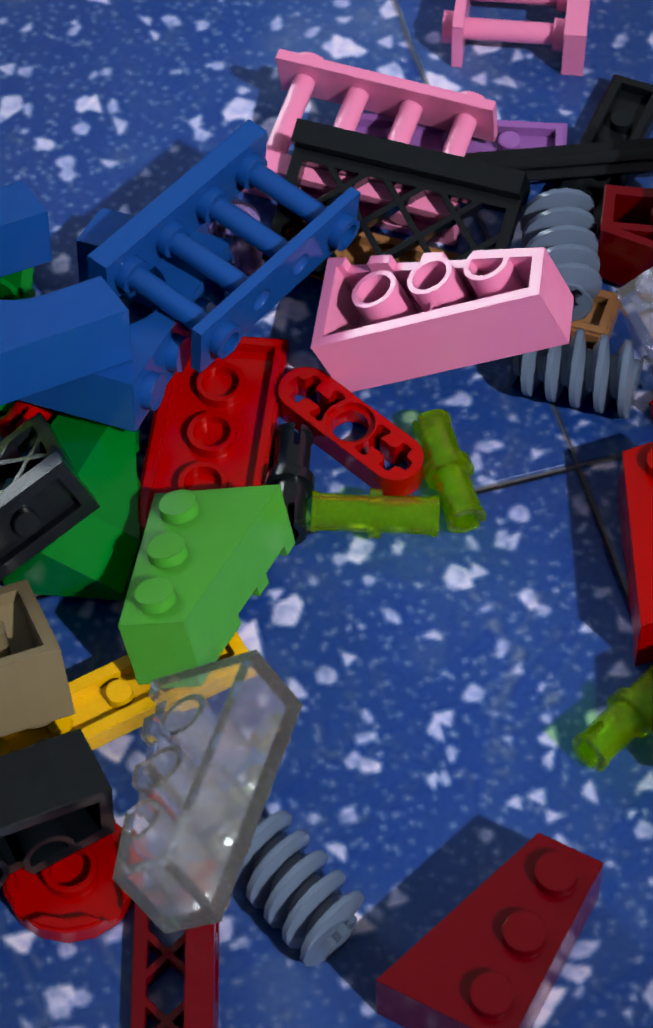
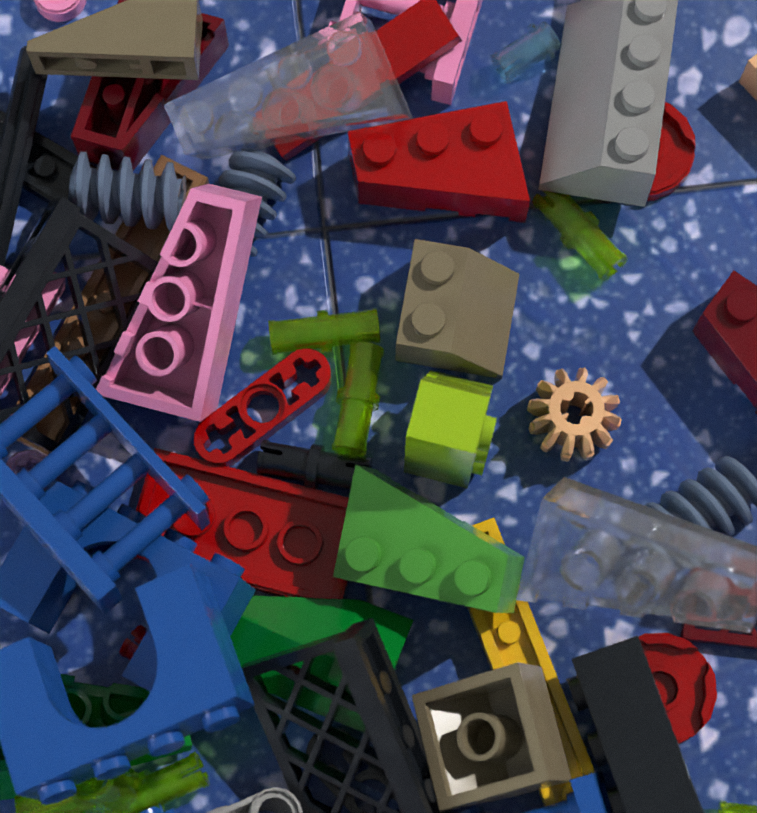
camera: 85 degrees left, 20 degrees up
none -> dark tan slope [395,239,520,379]
none -> lime wedge [404,370,497,488]
none -> light nougat gear [527,367,622,462]

